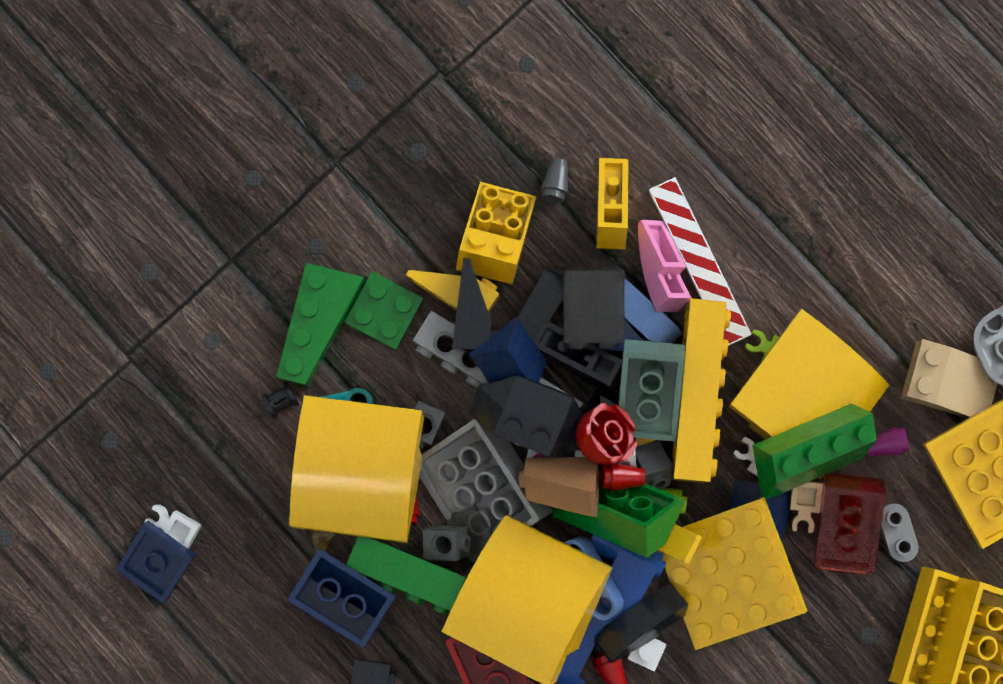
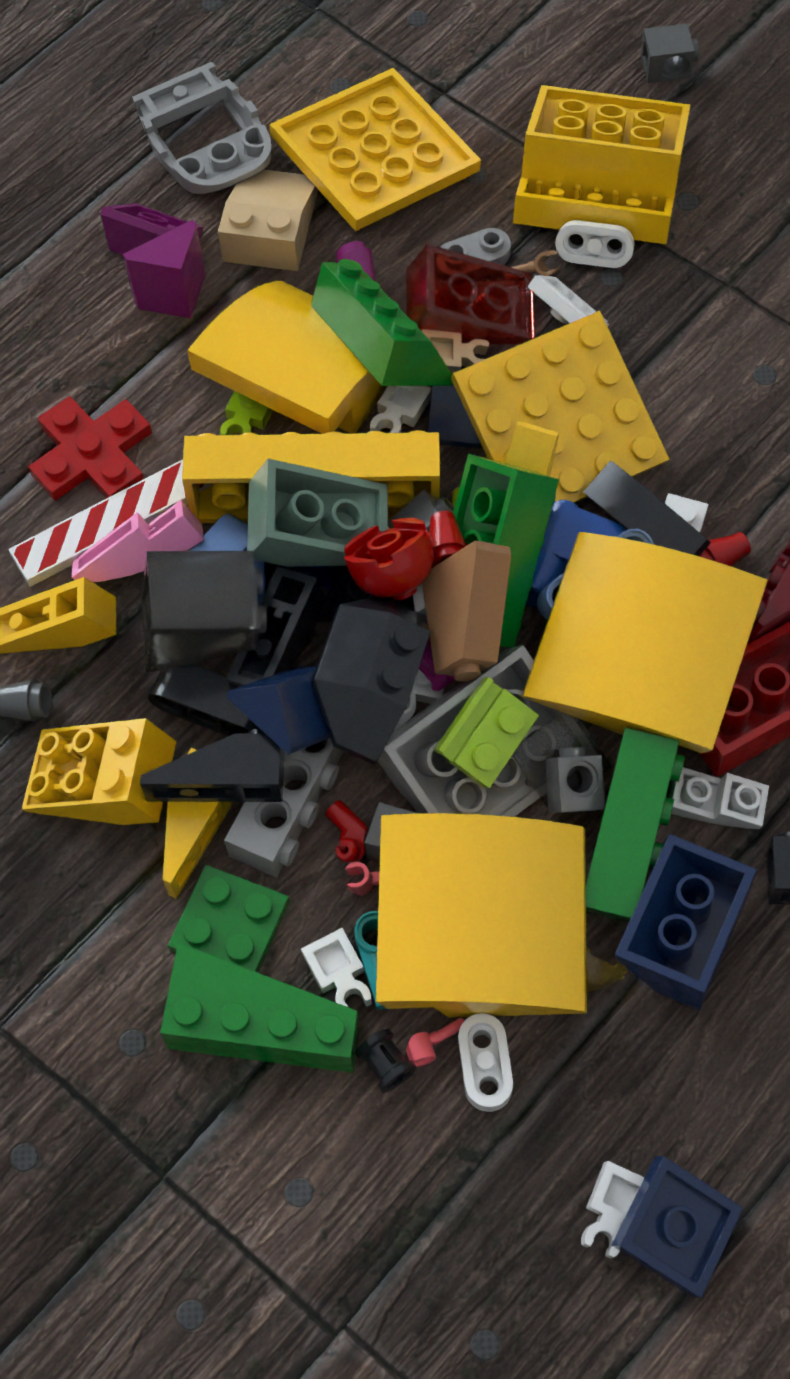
camera: 95 degrees left, 20 degrees down
none -> red plate [28,396,152,501]
none -> magenta slope [100,203,203,255]
none -> magenta slope [123,219,206,318]
none -> white plate [301,928,372,1007]
none -> red arm [325,800,369,864]
none -> coral hand [345,862,379,896]
none -> coral hand [406,1018,464,1067]
none -> lime plate [434,677,539,789]
none -> white plate [458,1013,513,1112]
none -> medium nougat hand [504,250,562,278]
none -> white plate [528,275,609,326]
none -> white plate [555,220,635,268]
none -> white slope [668,767,769,829]

